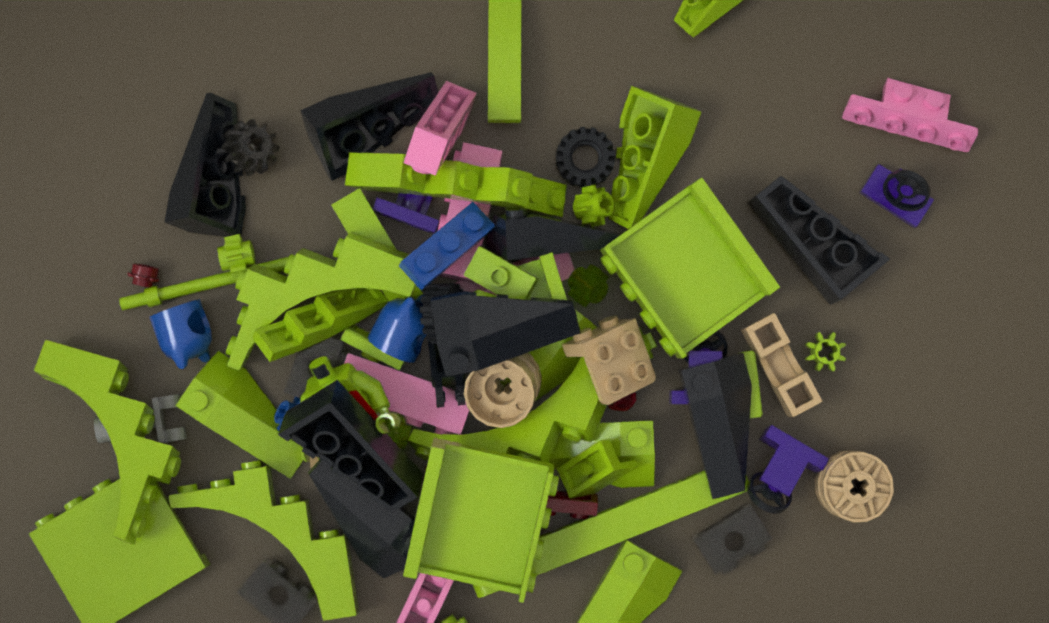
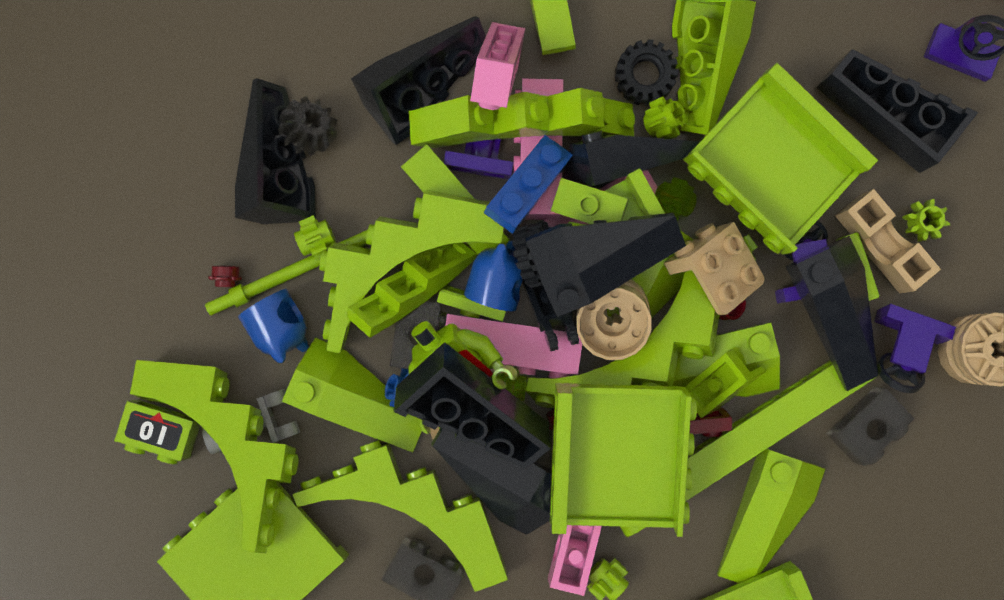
camera: 10 degrees left, 0 degrees up
none -> brick [114,400,200,464]

